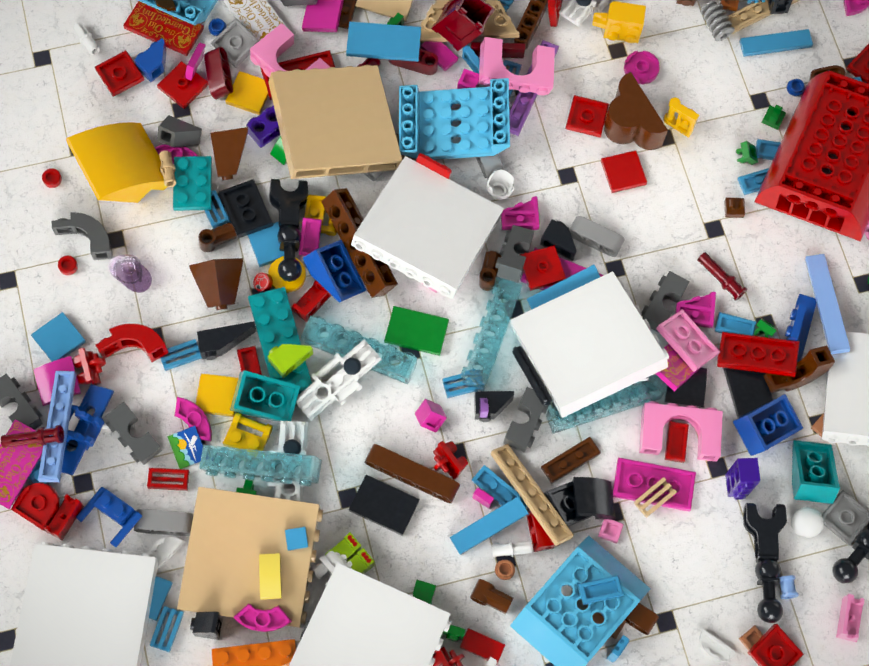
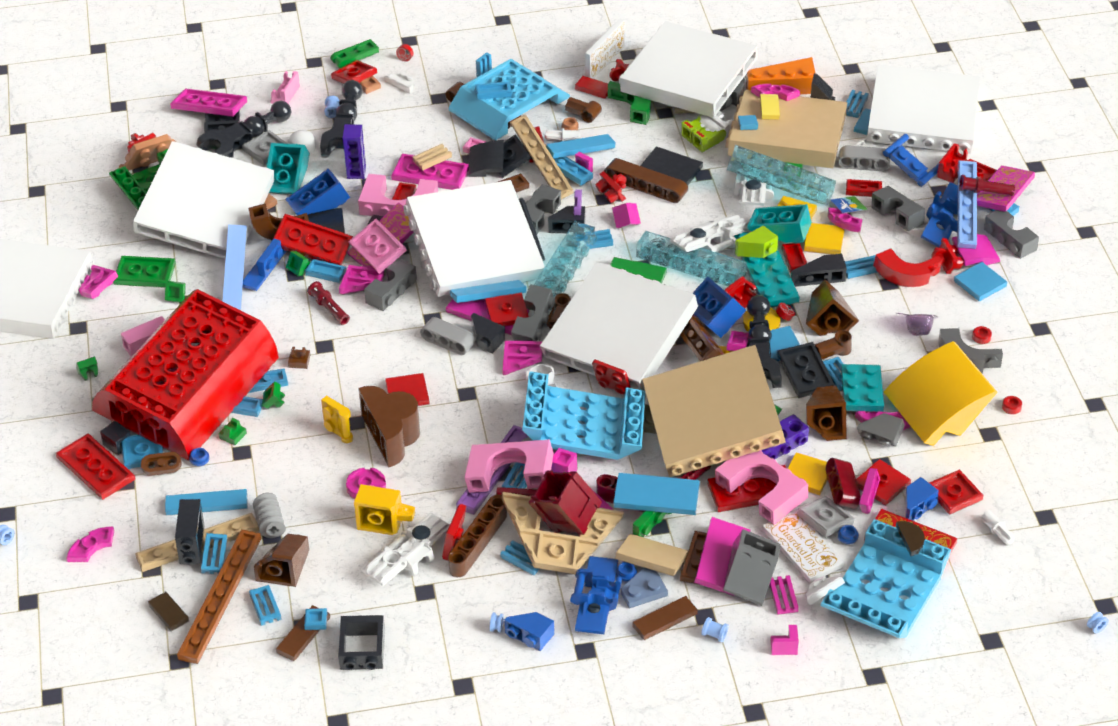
camera: 170 degrees left, 25 degrees down
tan pin [159,151,176,187] -> none
red plate [565,95,609,138] -> none

